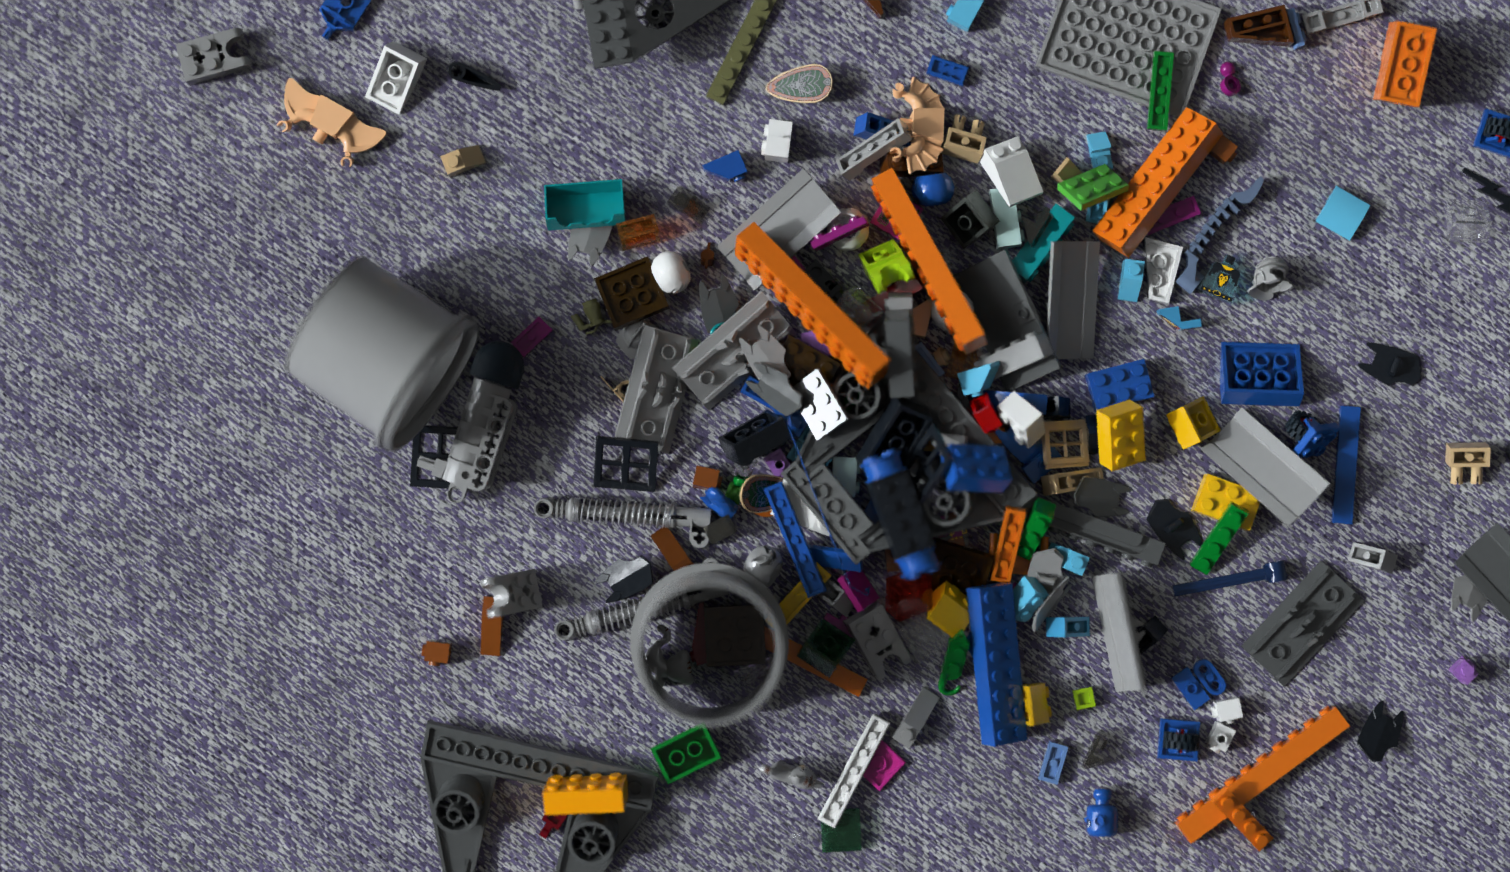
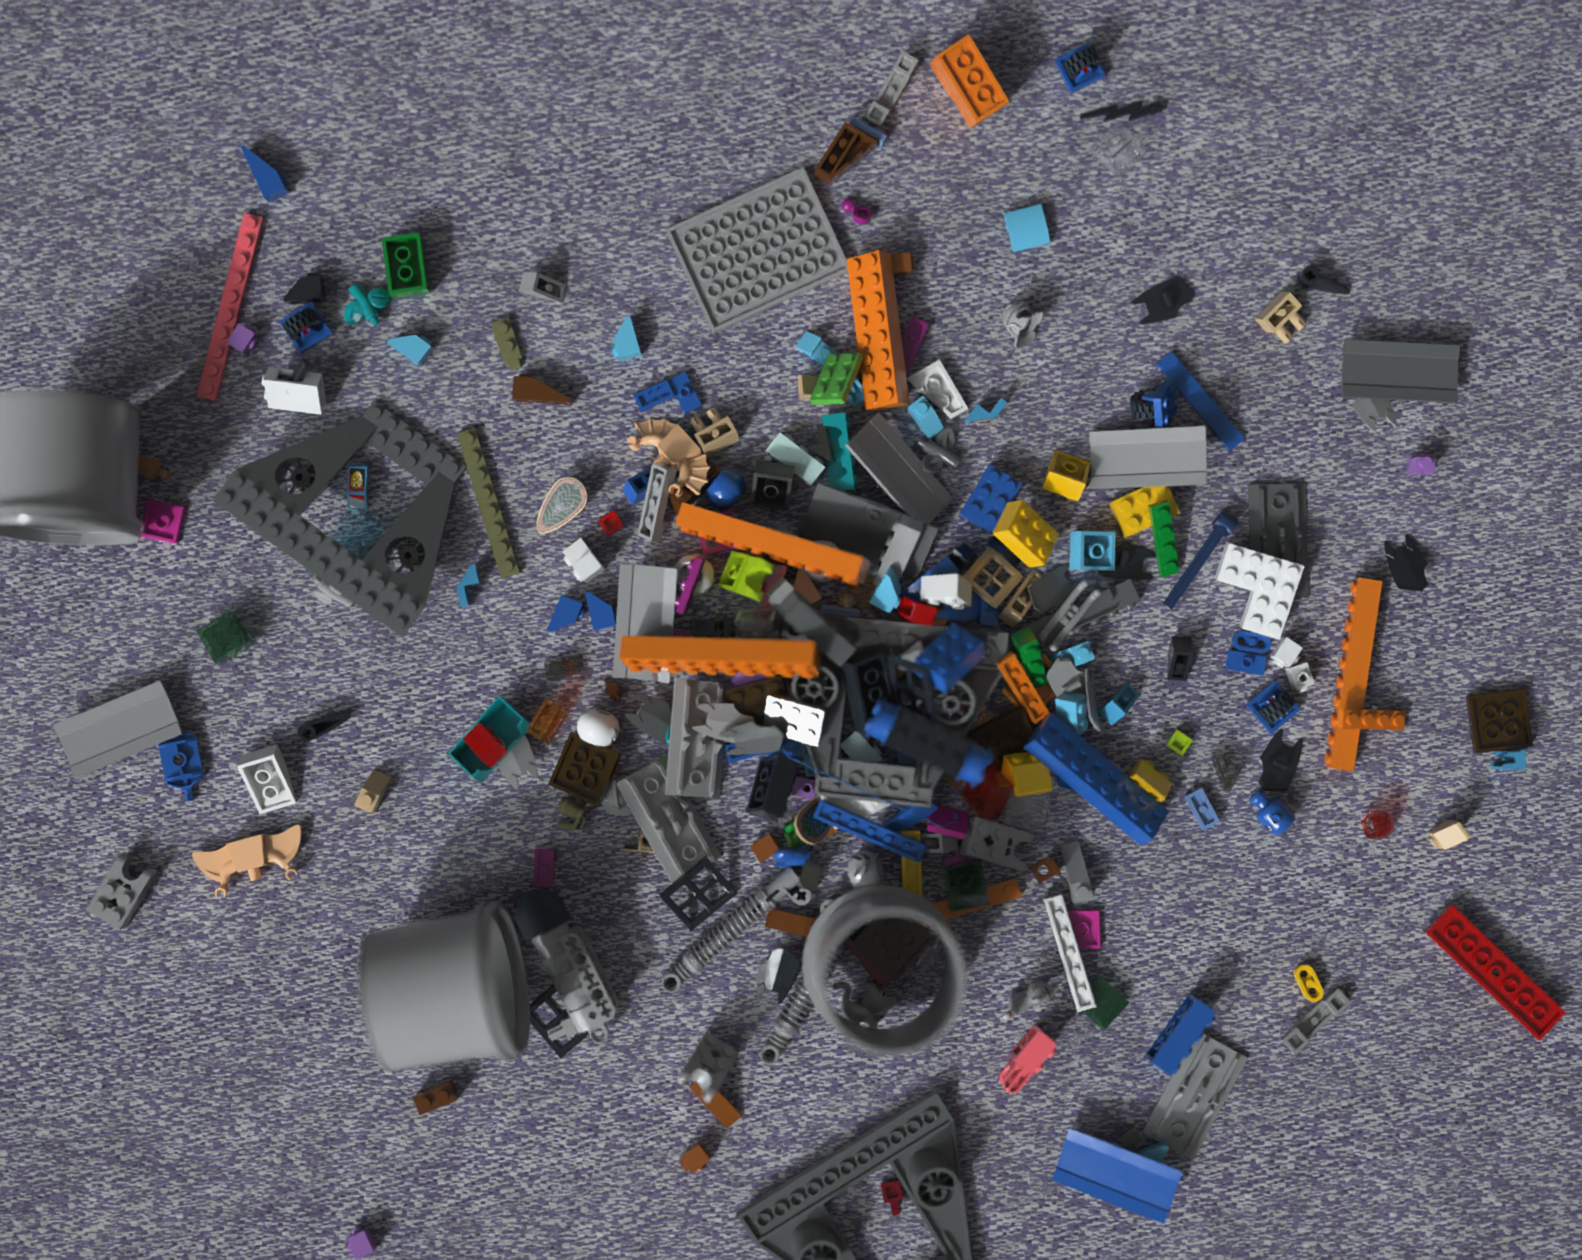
camera: 50 degrees left, 0 degrees up
light orange brick [543,773,629,815] -> none
green brick [651,725,722,784] -> none
green plate [938,629,970,696] -> none
white slope [980,136,1043,207] -> none
light grey hinge [1091,572,1146,692] -> none
green plate [1147,51,1174,131] -> none
sand blue piece [1175,176,1264,294] -> none
torso [1196,255,1240,304] -> none
blue slope [1220,342,1304,407] -> none
light grey slope [1347,542,1398,574] -> none
none -> medium lavender brick [346,1226,377,1260]
none -> reddish brown brick [412,1079,459,1116]
none -> dark azure slope [457,564,482,607]
none -> red brick [463,722,508,768]
none -> blue slope [585,592,617,631]
none -> red plate [598,510,625,537]
none -> blue plate [668,372,702,415]
none -> dark grey plant [917,426,961,474]
none -> coral brick [999,1024,1057,1093]
none -> reddish brown bracket [1030,856,1062,884]
none -> light grey piece [1038,579,1101,651]
none -> medium azure slope [1070,531,1115,570]
none -> white piece [1214,542,1304,640]
none -> black shield [1258,729,1303,791]

